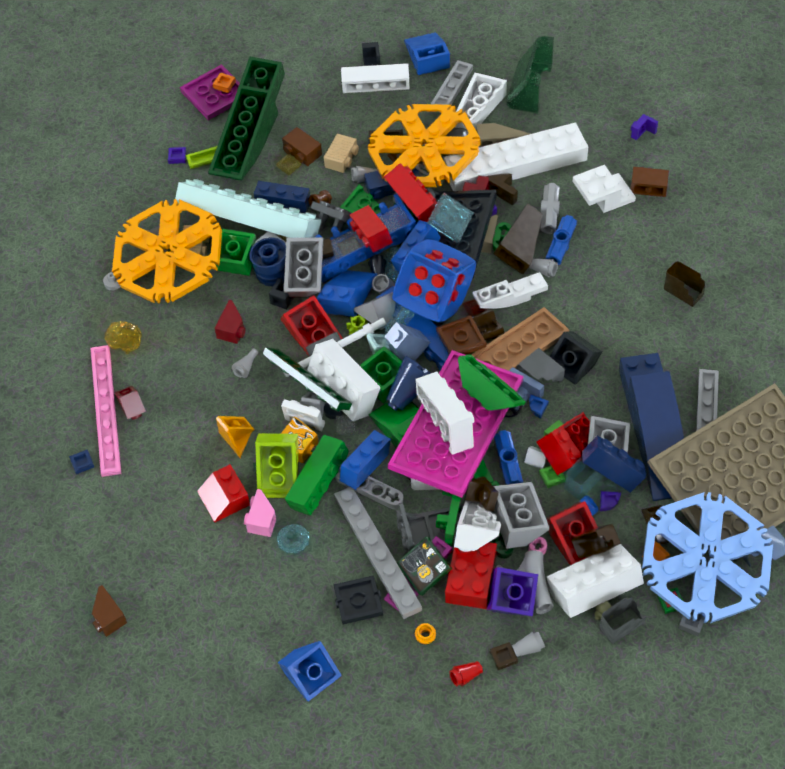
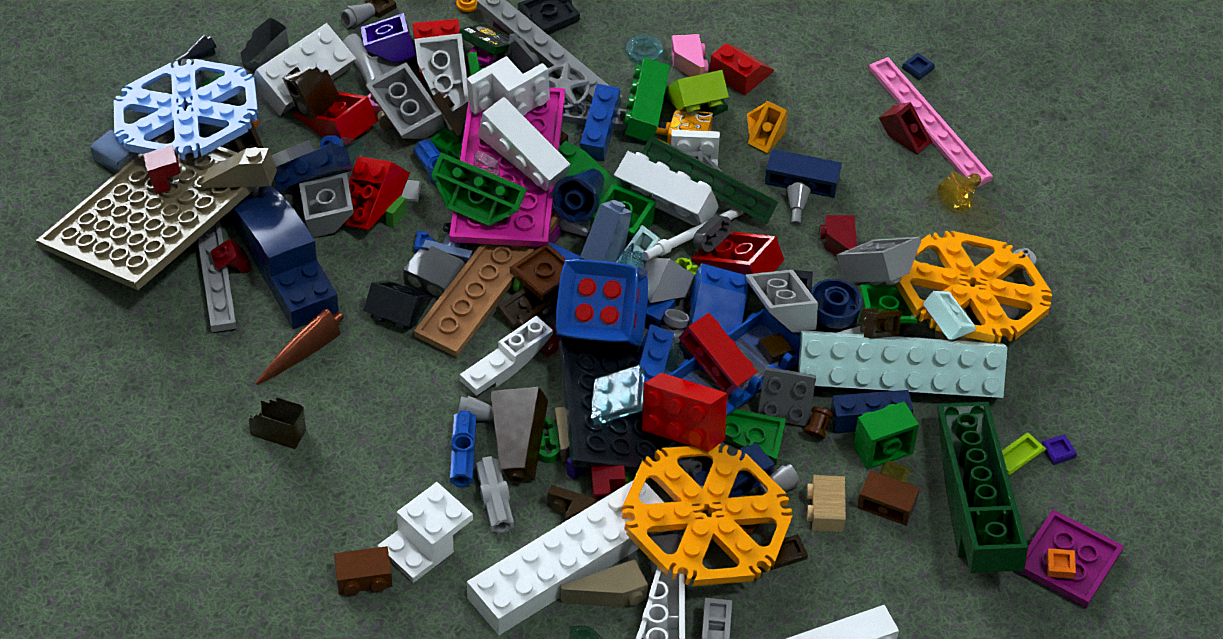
camera: 155 degrees right, 5 degrees down
none -> dark red piece [144,145,181,195]
none -> black cone [175,34,217,66]
none -> dark tan slope [201,147,277,188]
none -> dark red bracket [210,239,252,274]
none -> copper piece [255,309,344,385]
none -> light grey beam [272,140,314,167]
none -> white bracket [467,56,550,116]
none -> clear tile [474,151,500,176]
none -> light grey wheel [548,62,590,109]
none -> dark blue brick [765,149,842,198]
none -> light grey slope [837,237,921,286]
none -> green brick [853,401,919,470]
none -> dark brown slope [860,308,901,339]
none -> light aqua slope [923,291,976,340]

